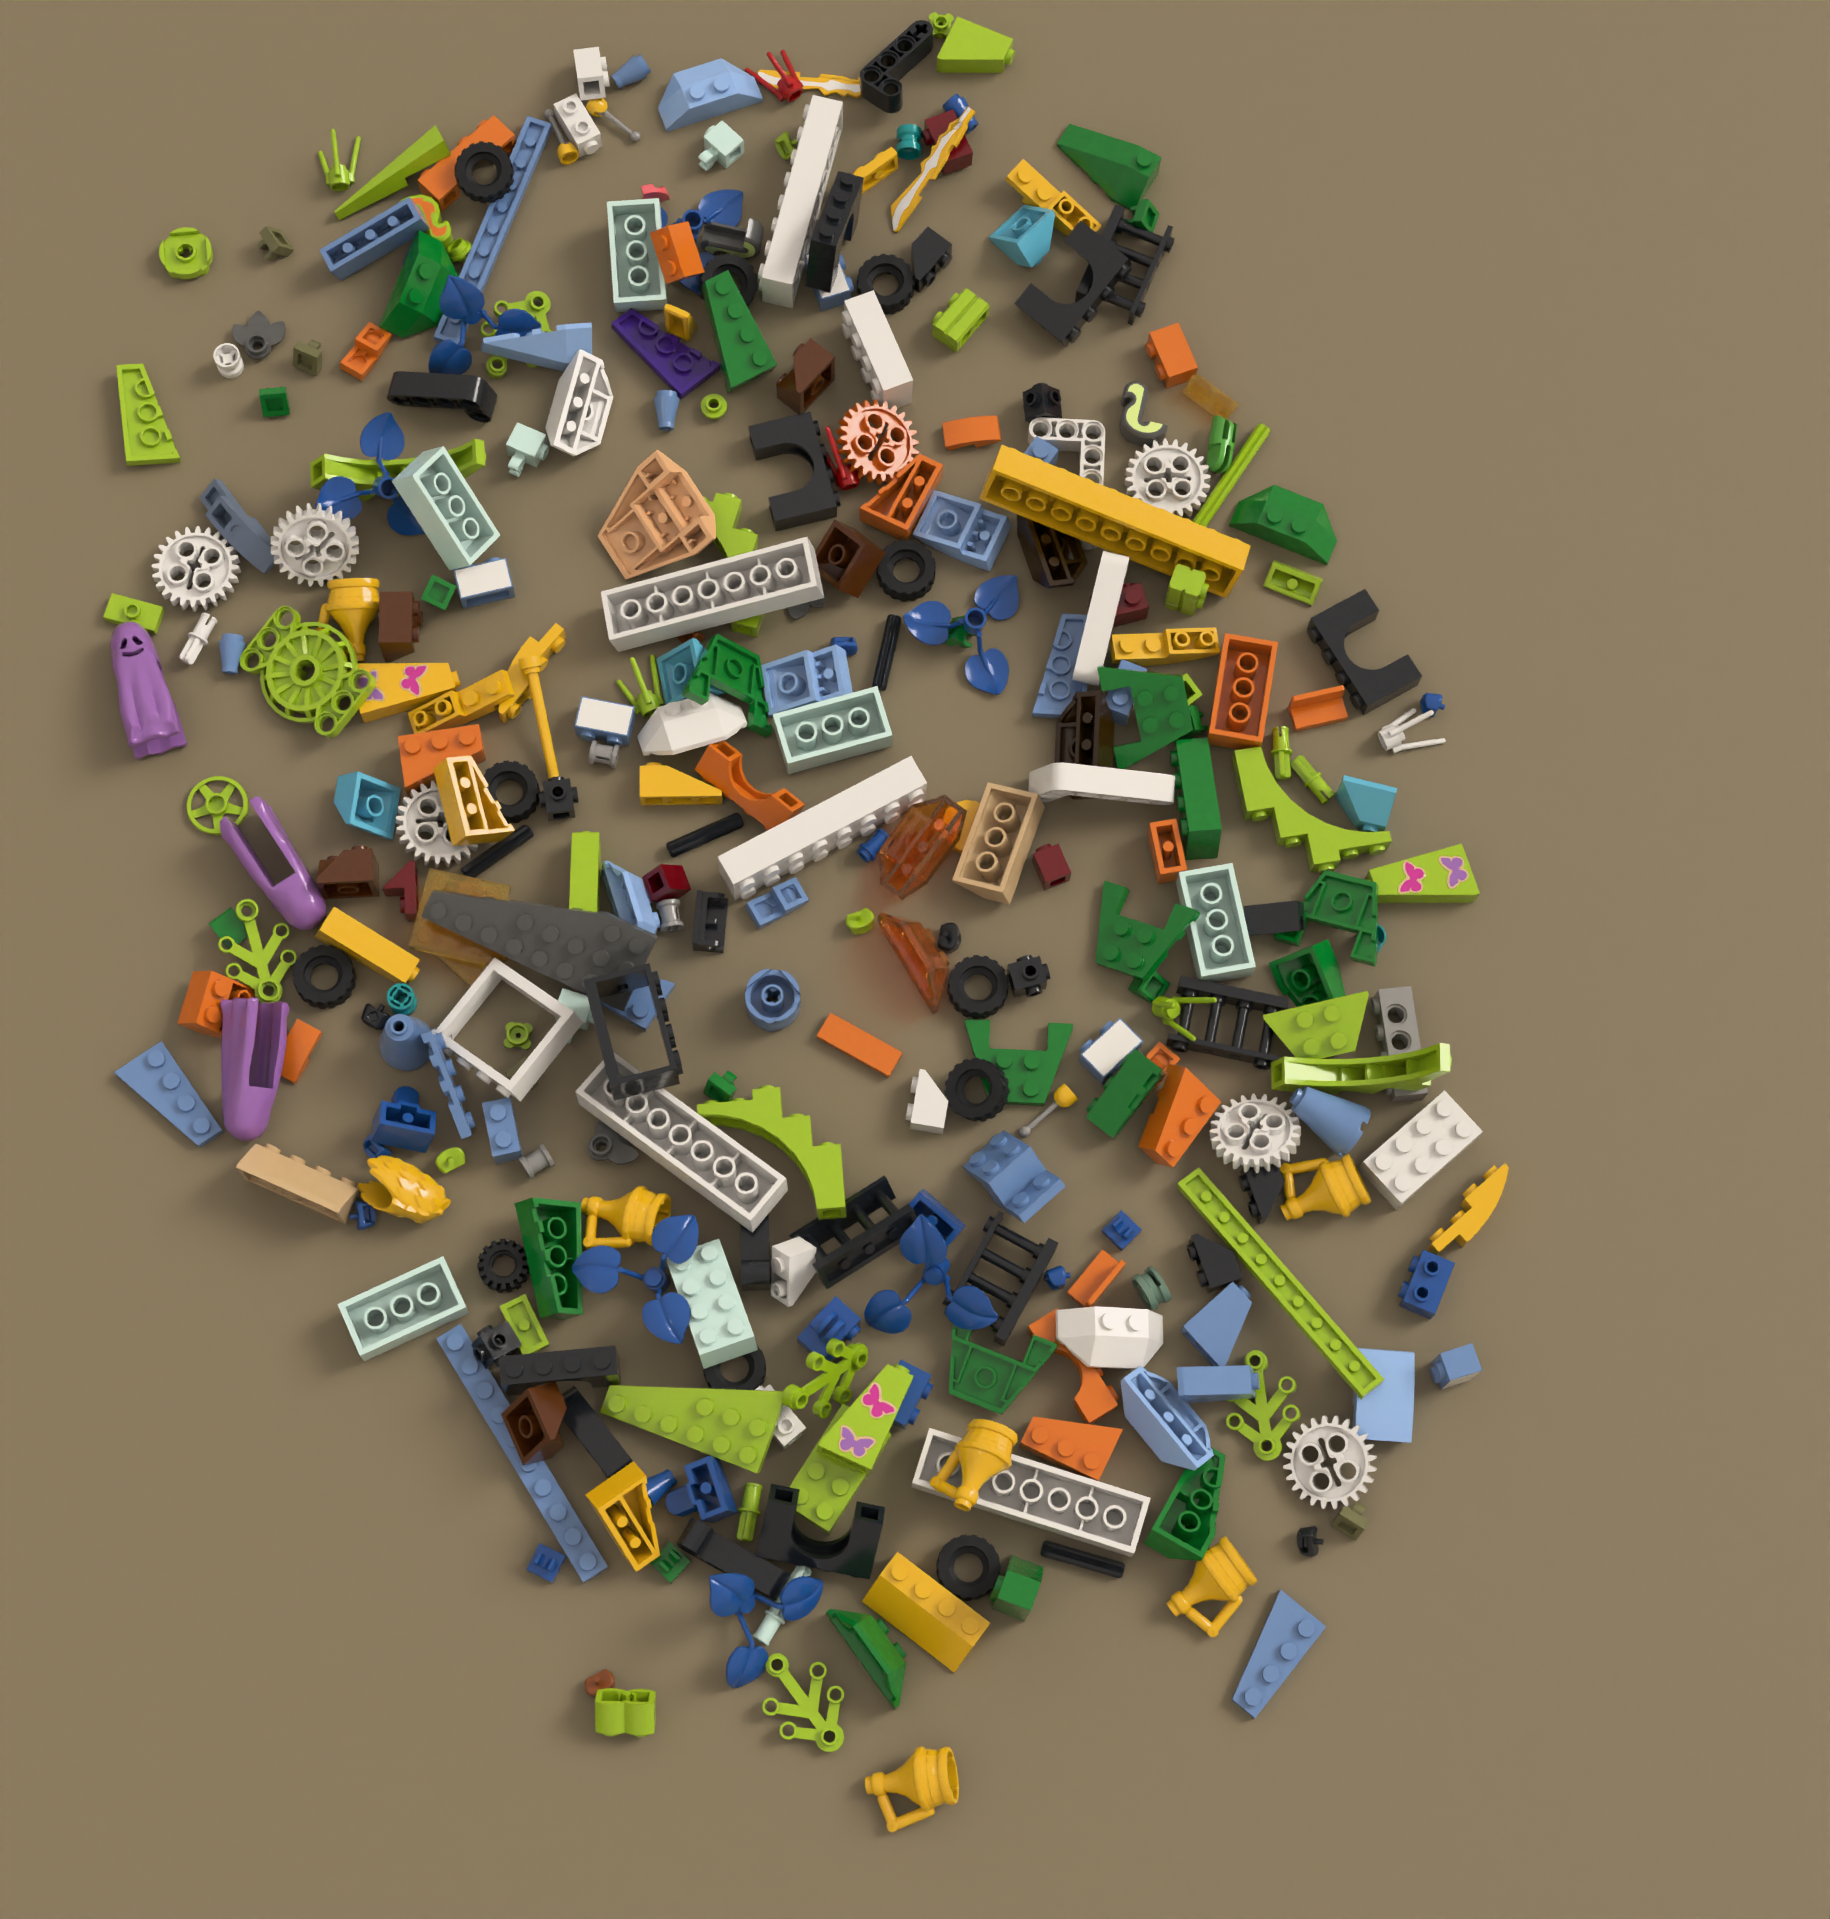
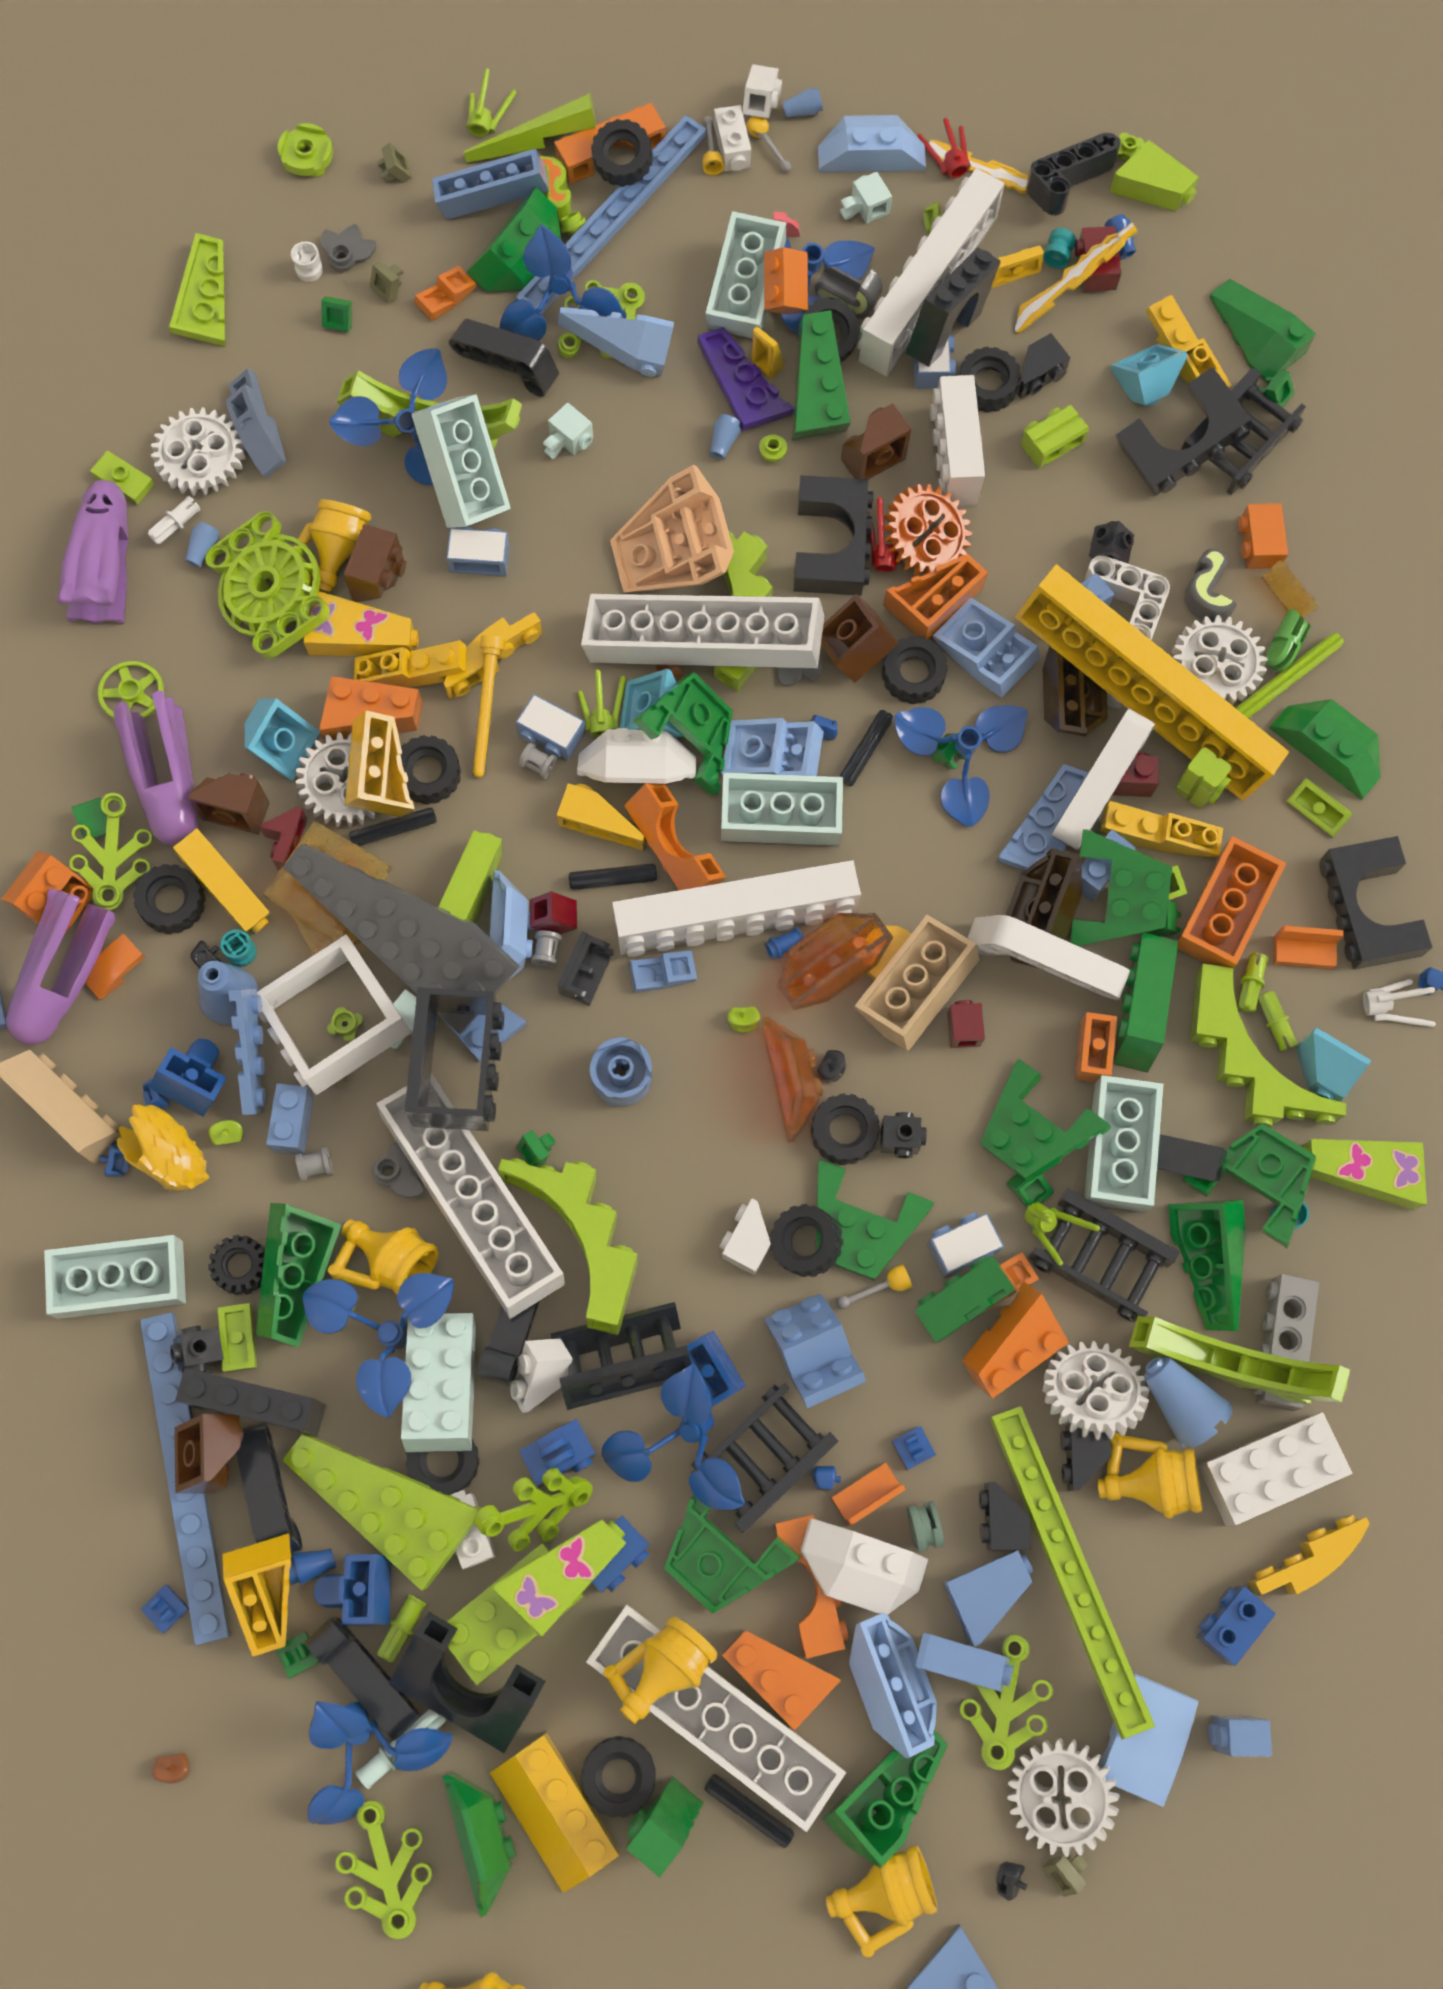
camera: 20 degrees right, 0 degrees up
white gear [271,503,359,587] -> none
green brick [420,574,457,611] -> none
black brick [538,776,579,821] -> none
white wedge [545,349,613,456] -> none
lime brick [595,1688,656,1737] -> none
orange tile [817,1012,903,1078] -> none
orange slope [942,415,1002,451] -> none
lime wing [1263,990,1369,1059] -> none

